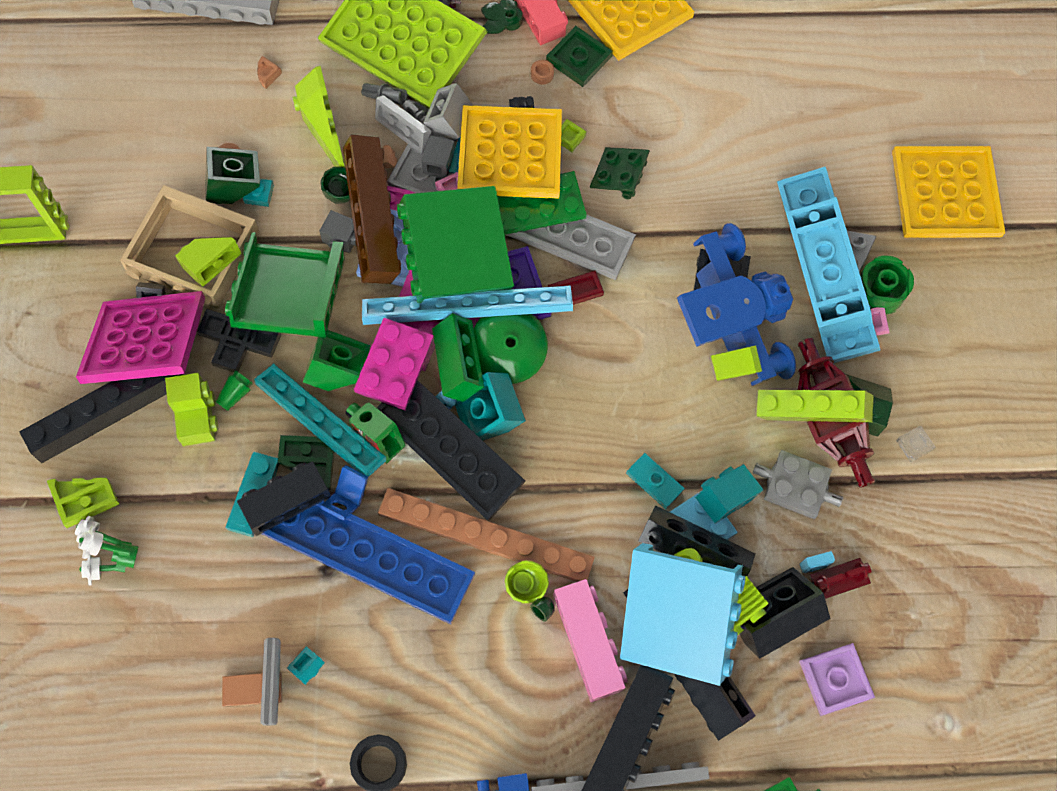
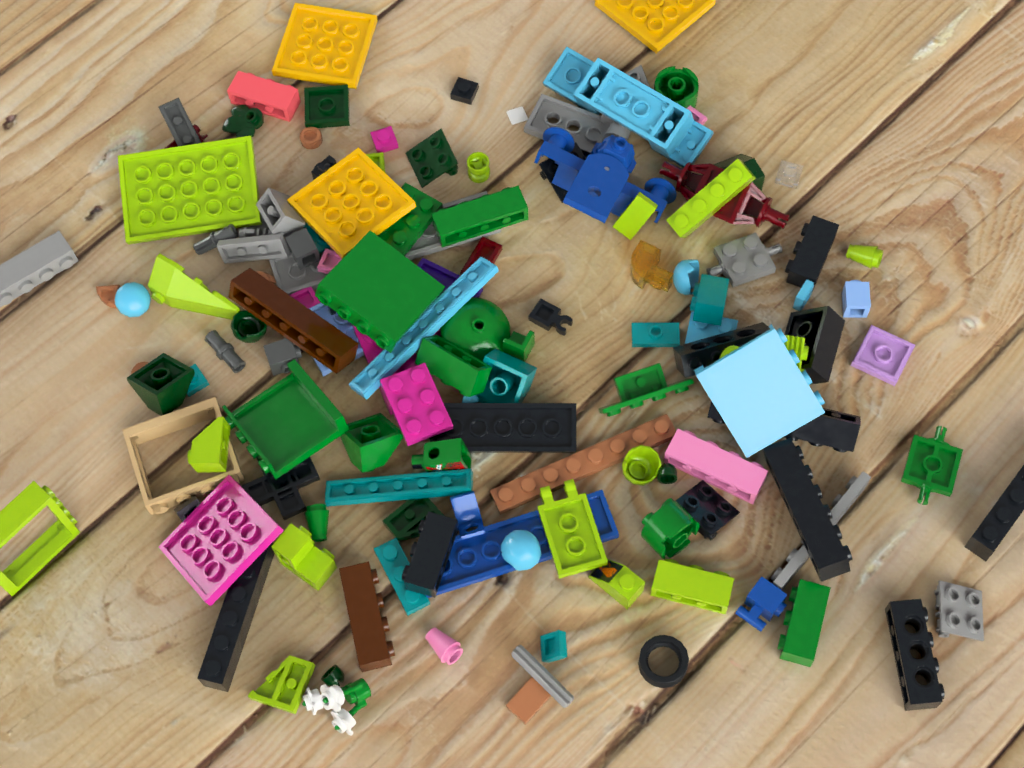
camera: 35 degrees left, 5 degrees down
dark red hinge [810,558,872,599] -> none
none -> medium azure hair [115,282,151,317]
none -> dark grey pin [204,330,246,373]
none -> dark green hinge [321,665,344,687]
none -> reddish brown brick [339,561,395,672]
none -> dark pink plate [370,126,399,153]
none -> bright pink cone [425,627,463,665]
none -> green brick [431,185,528,248]
none -> black plate [450,77,479,105]
none -> lime wheel [467,152,490,183]
none -> medium azure hair [501,530,542,571]
none -> green panel [502,330,535,362]
none -> white sticker [507,107,528,125]
none -> light grey hinge [524,94,631,156]
none -> black plate [528,299,573,336]
none -> lime tile [537,479,608,579]
none -> lime slope [588,559,645,610]
none -> green bracket [599,363,694,417]
none -> clear yellow brick [630,240,673,292]
none -> green brick [641,498,700,559]
none -> lime brick [650,559,734,614]
none -> medium azure hair [673,259,699,295]
none -> black hinge [676,480,740,540]
none -> black brick [785,215,839,292]
none -> light blue brick [841,280,871,318]
none -> lime cone [846,244,883,269]

